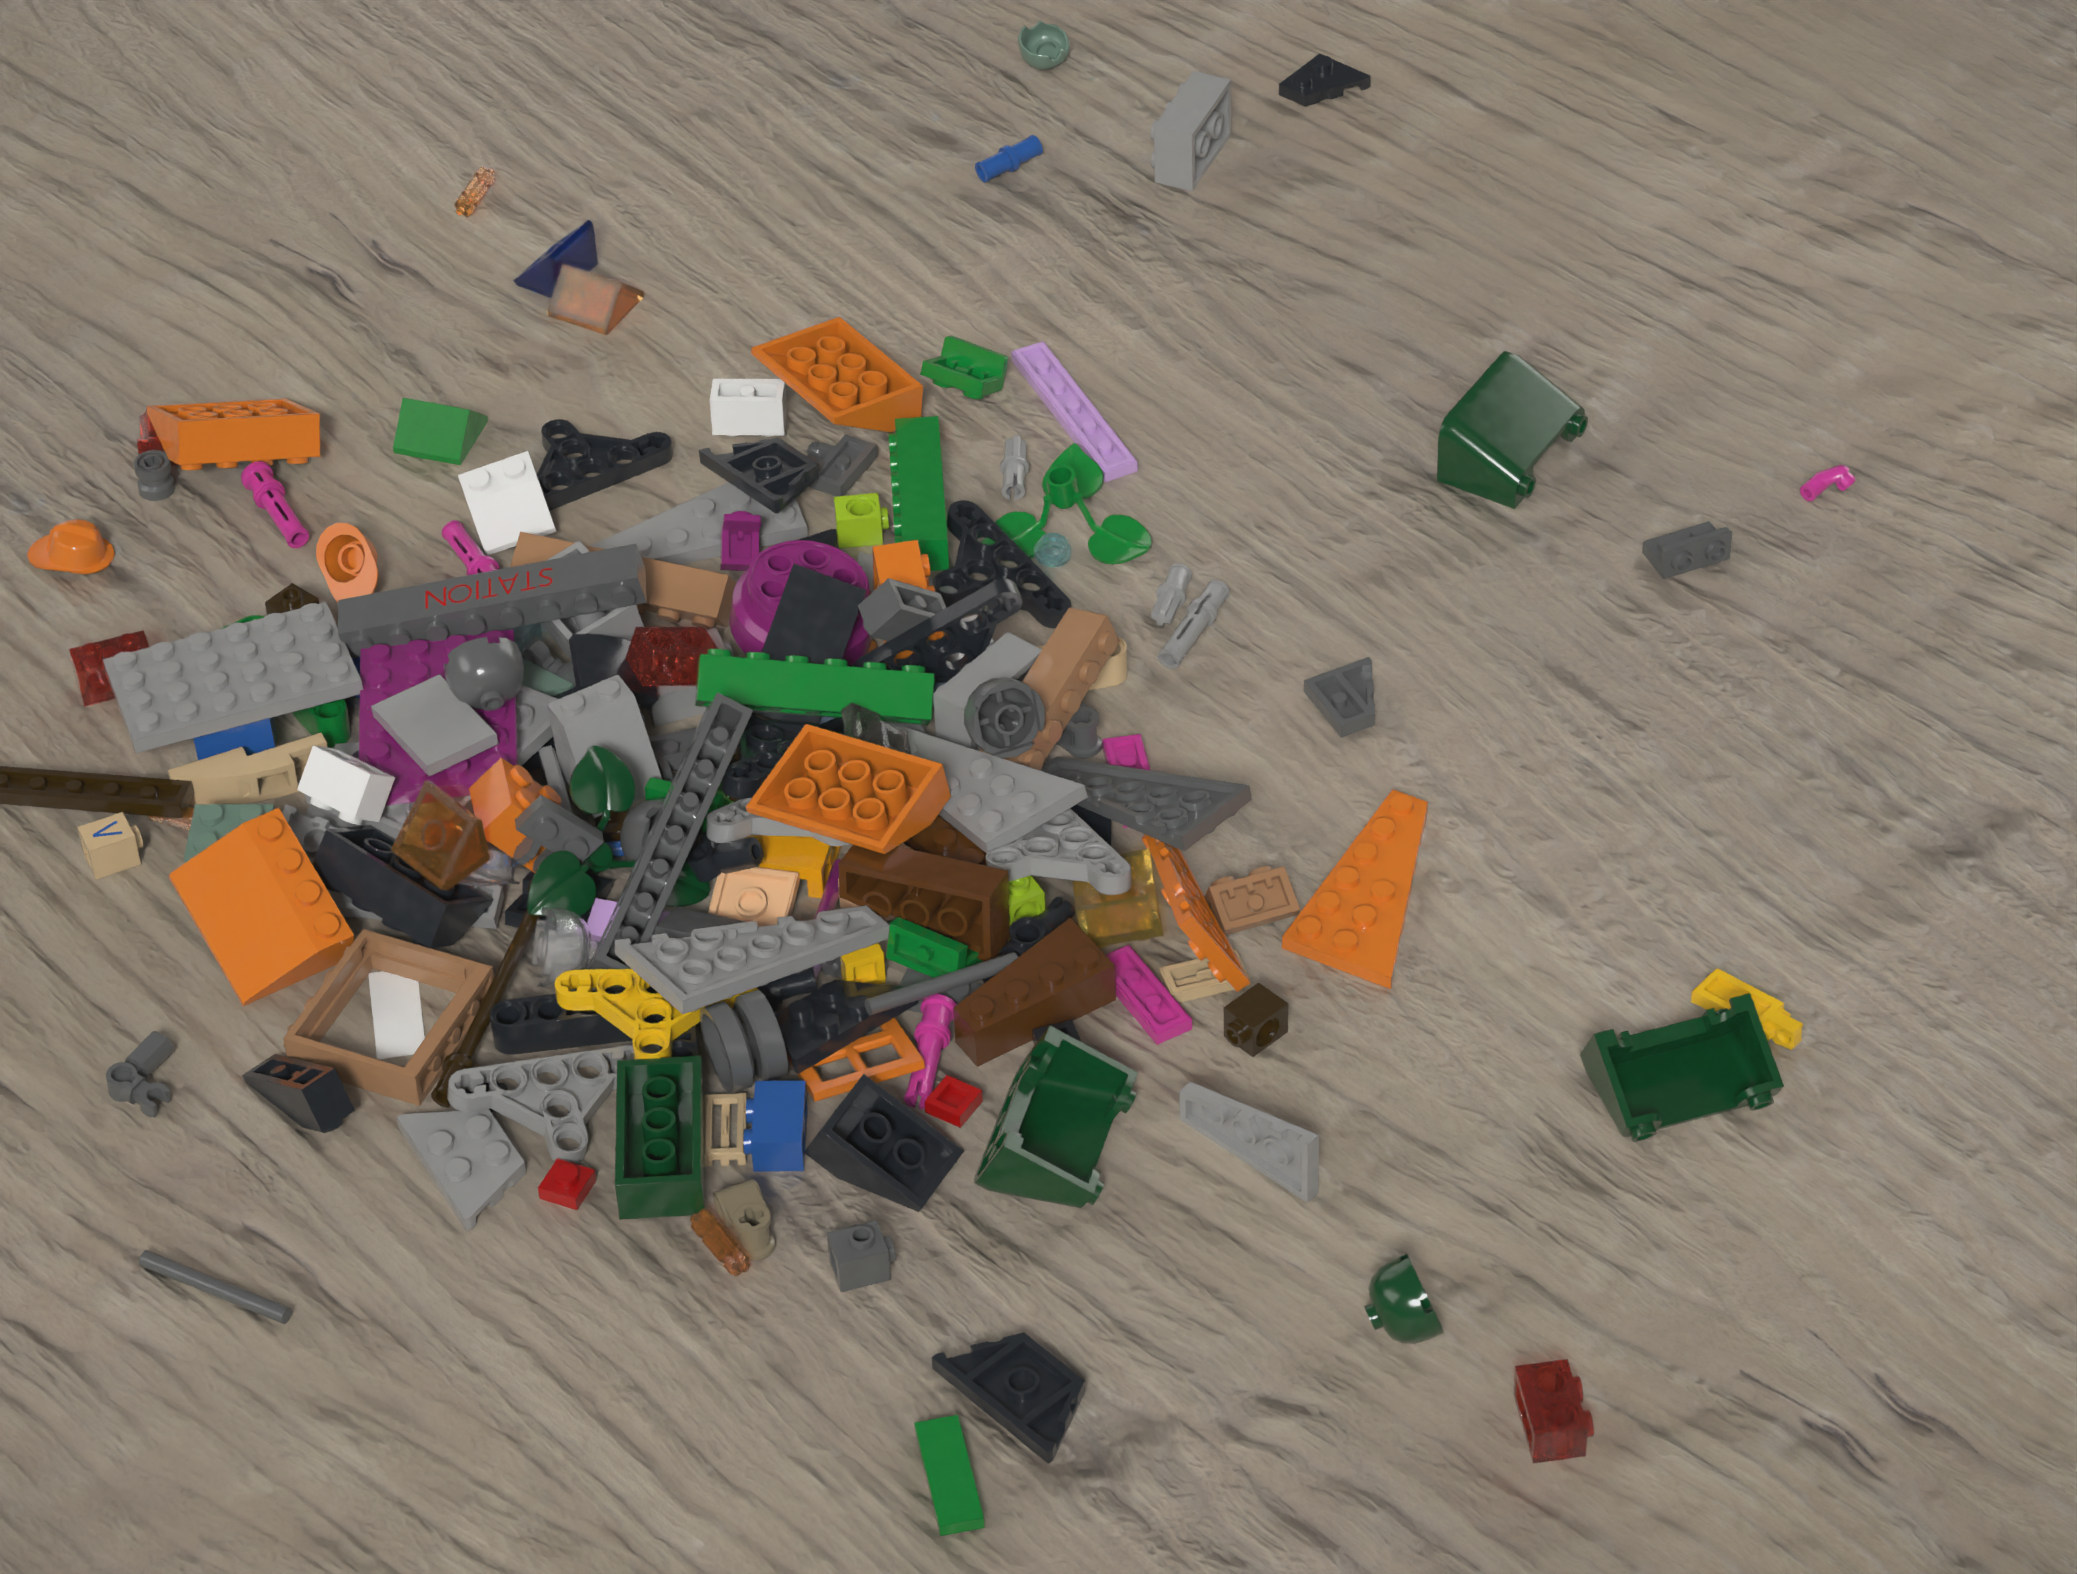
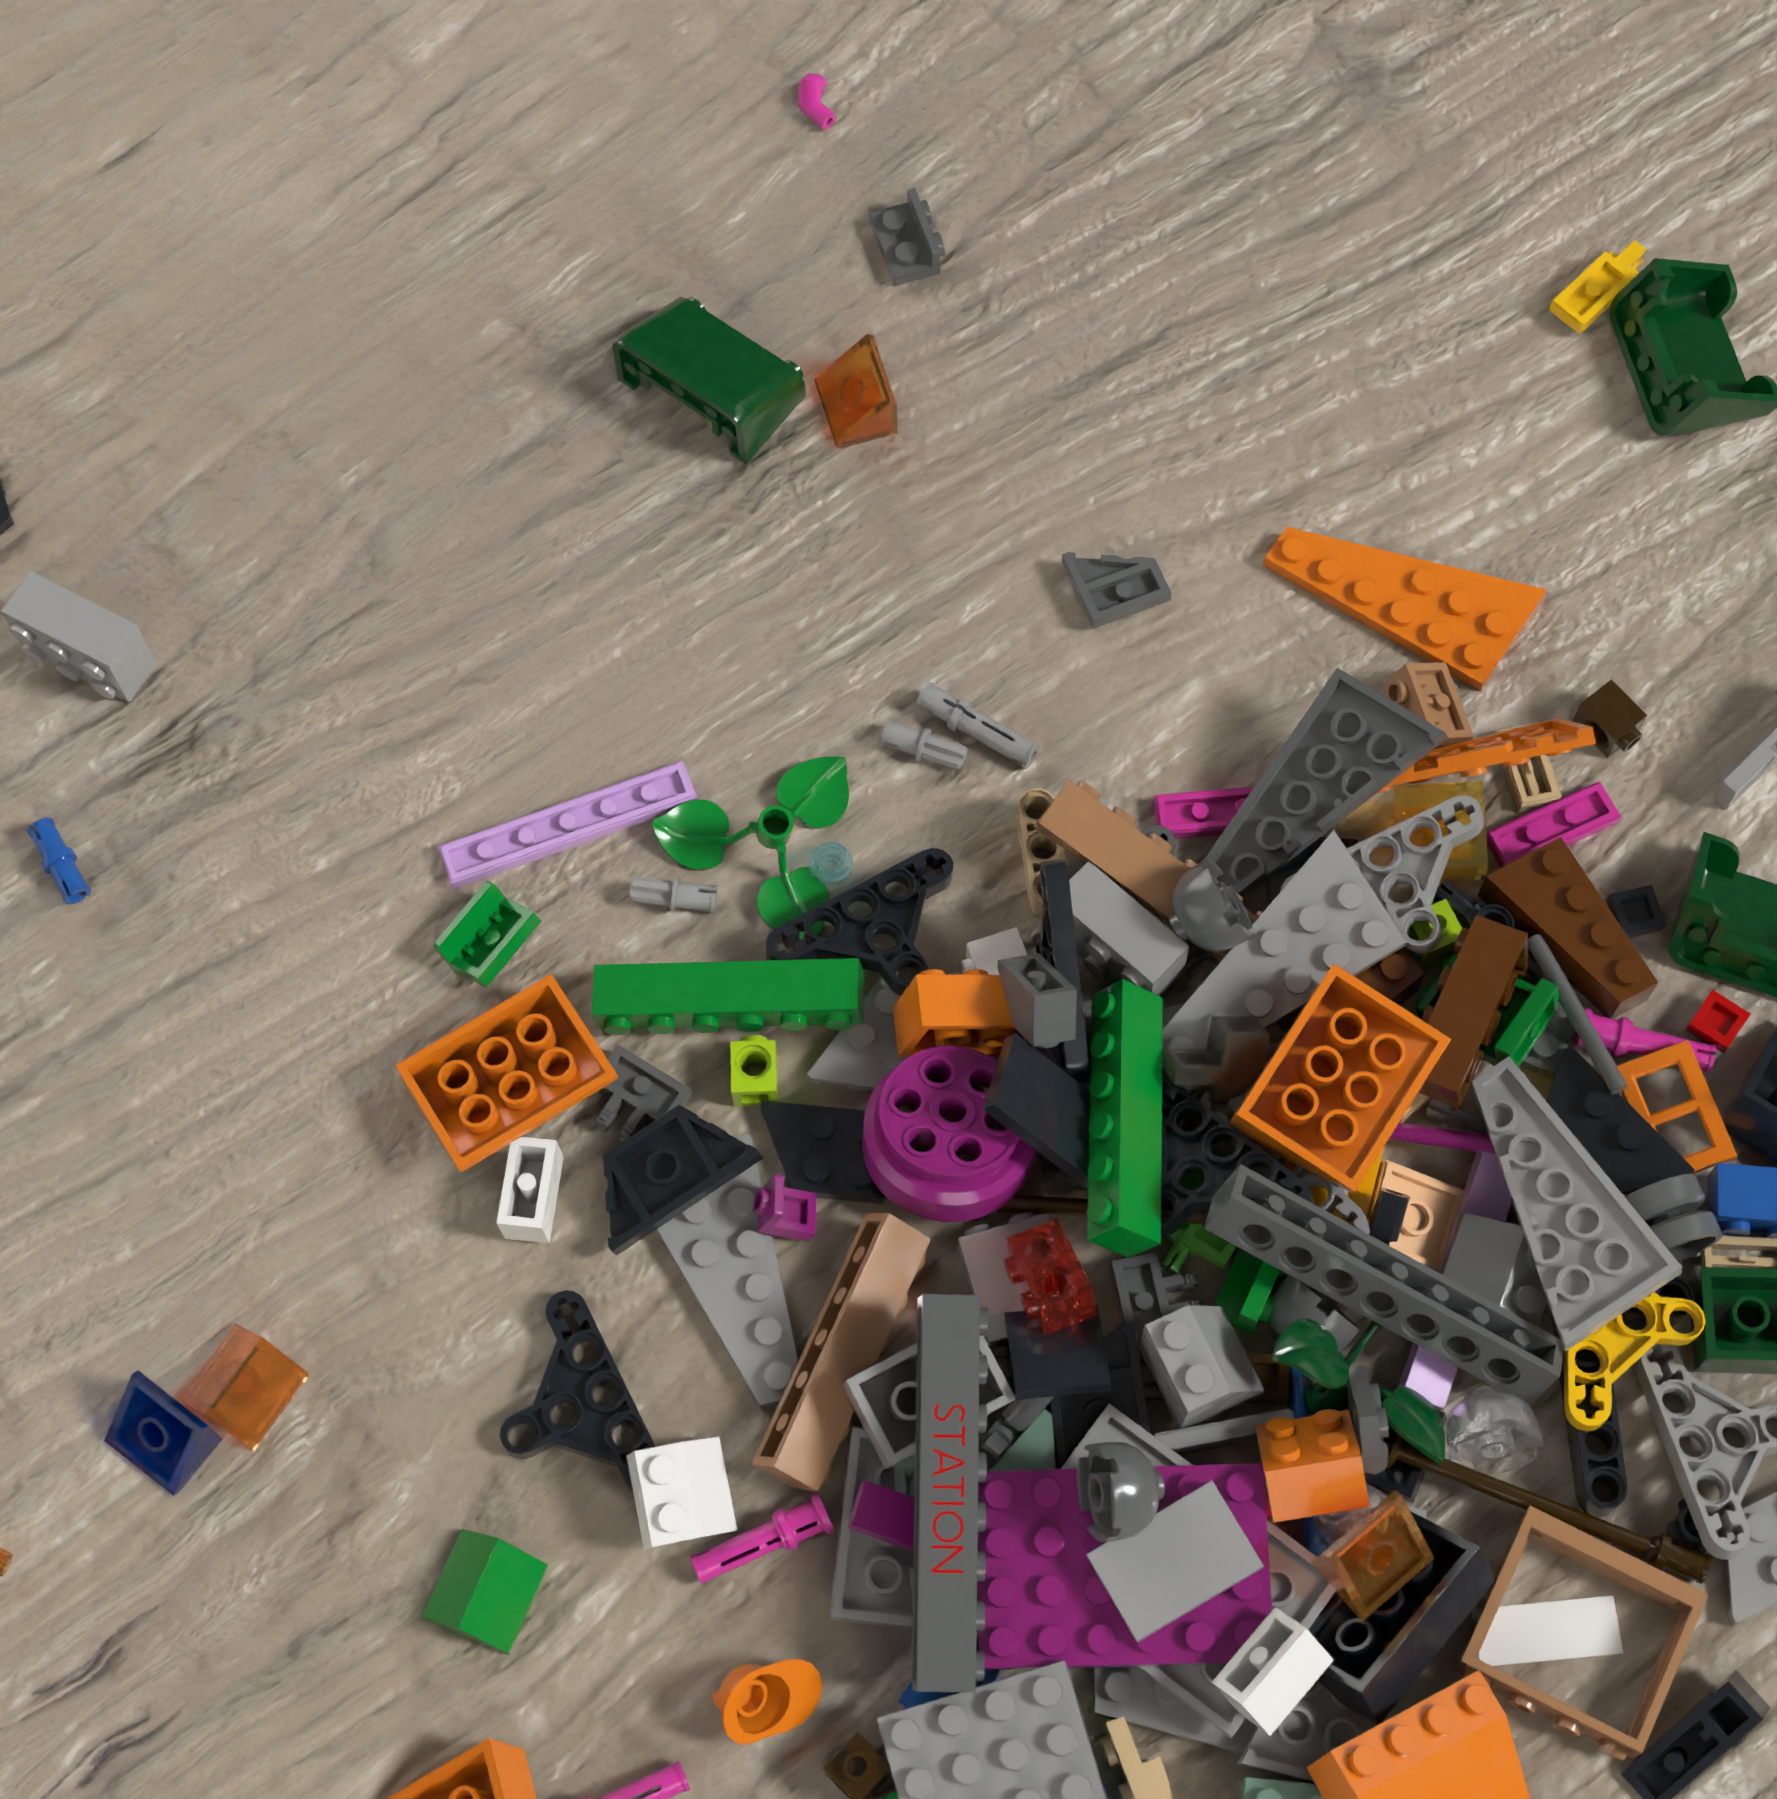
camera: 85 degrees left, 25 degrees up
none -> clear orange slope [814,333,897,448]

